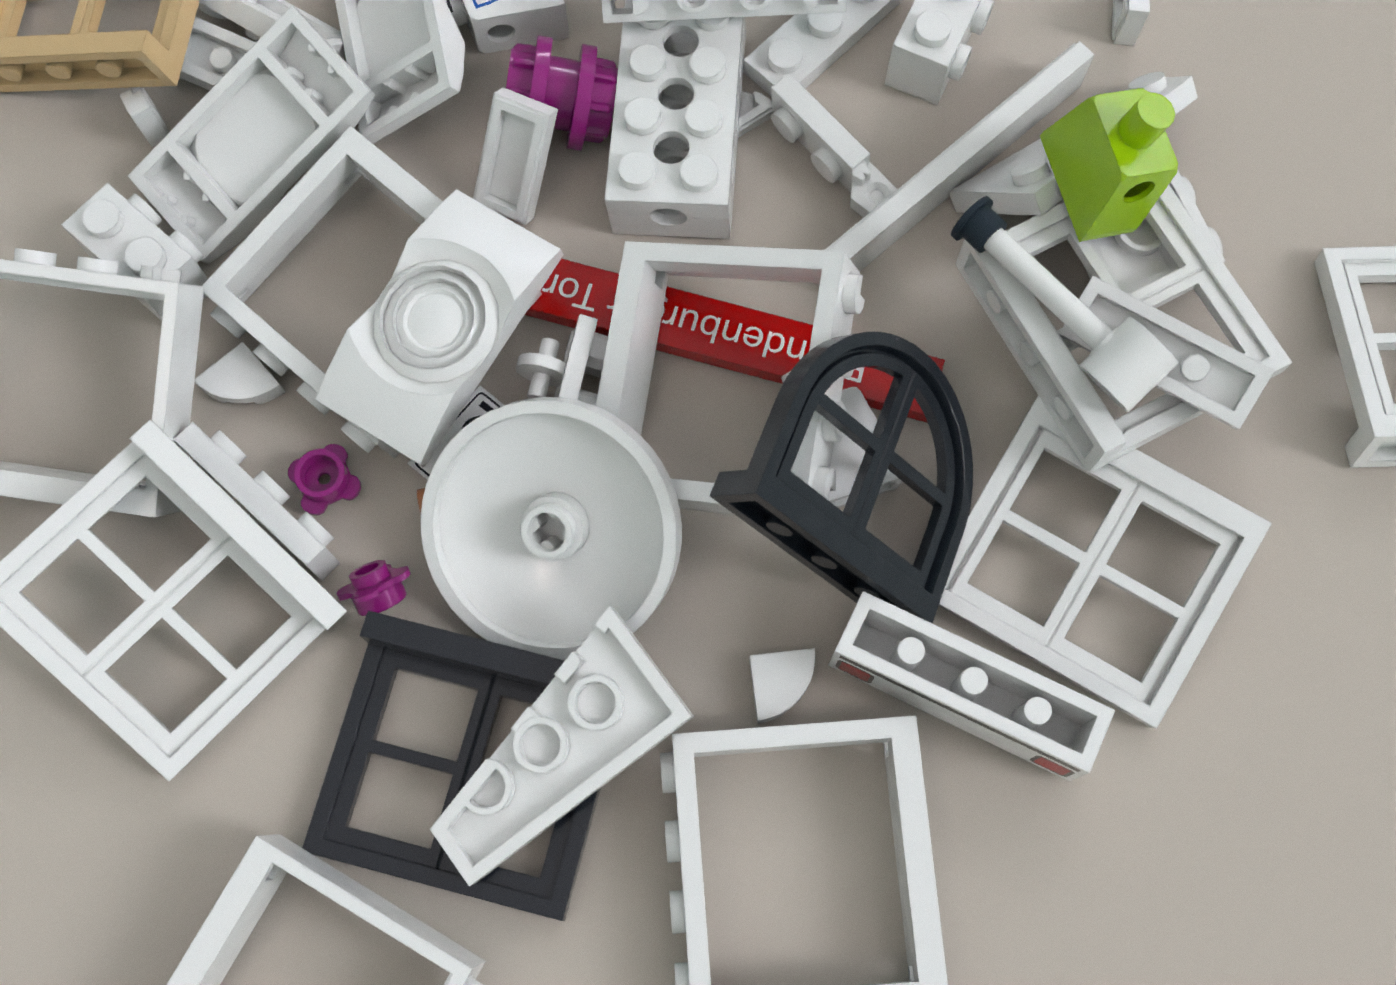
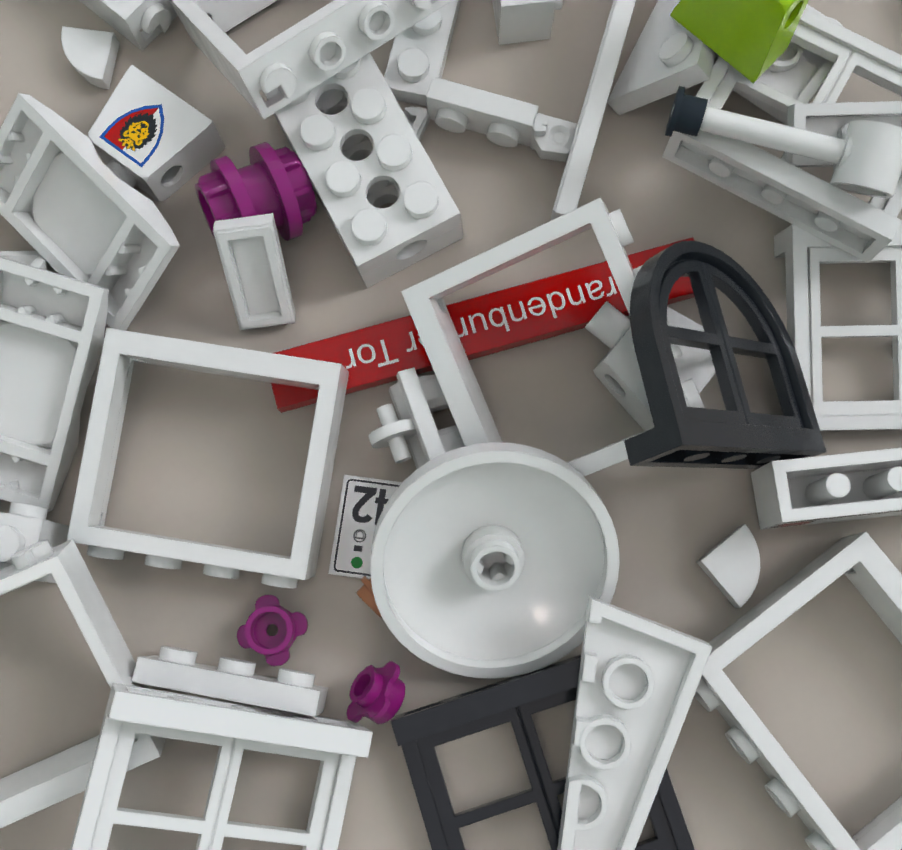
camera: 30 degrees left, 5 degrees up
white tile [194,342,286,404] -> none
white slope [315,189,564,467] -> none

